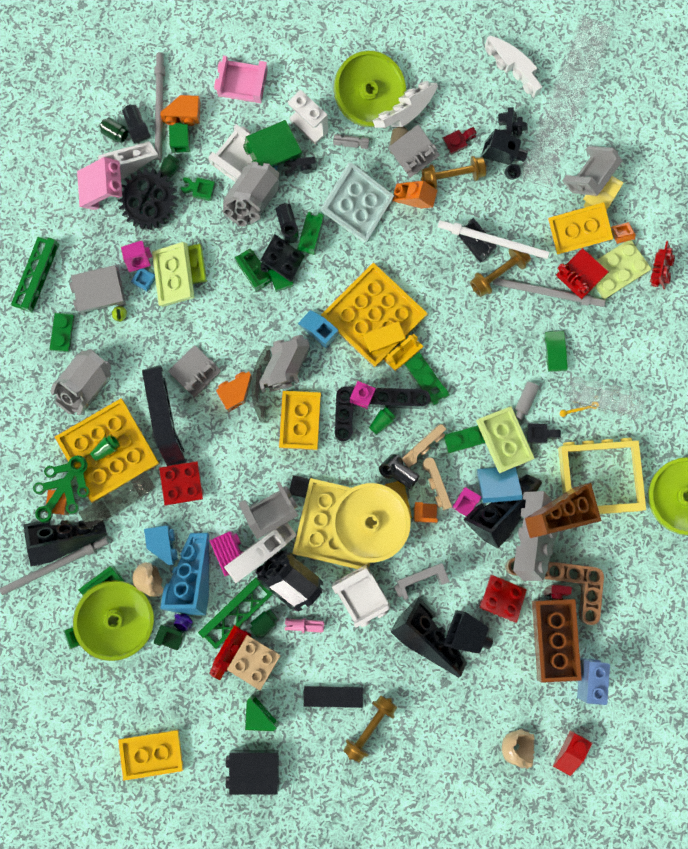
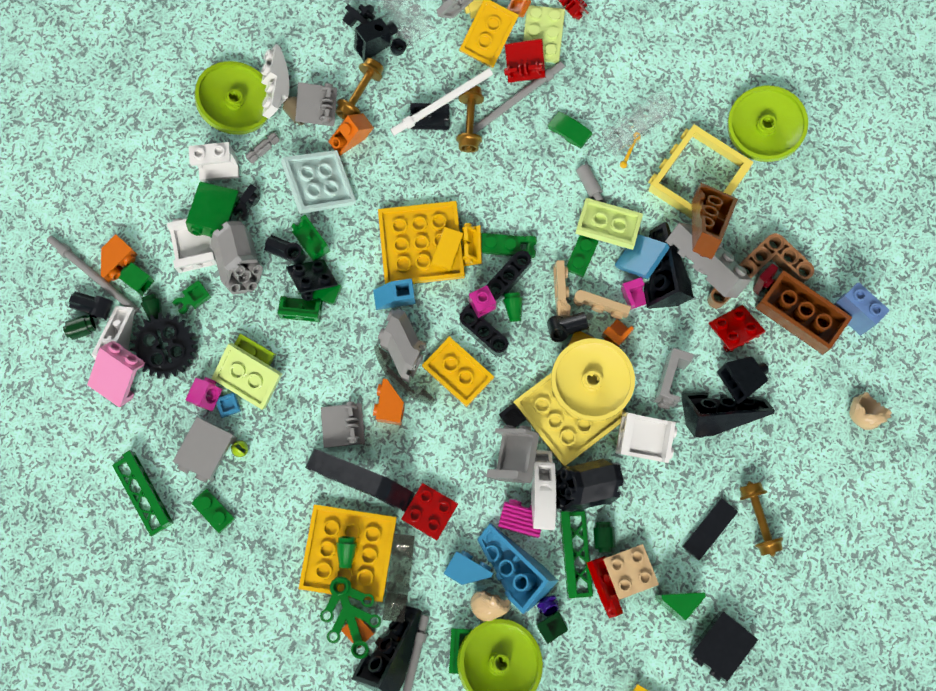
camera: 50 degrees left, 5 degrees down
light grey brick [50,349,111,415] -> none
bright pink panel [214,55,268,103] -> none
bright pink axle [285,618,324,633] -> none
dark red plate [443,127,477,155] -> none
black plate [527,423,561,444] -> none
red slope [553,730,593,776] -> none

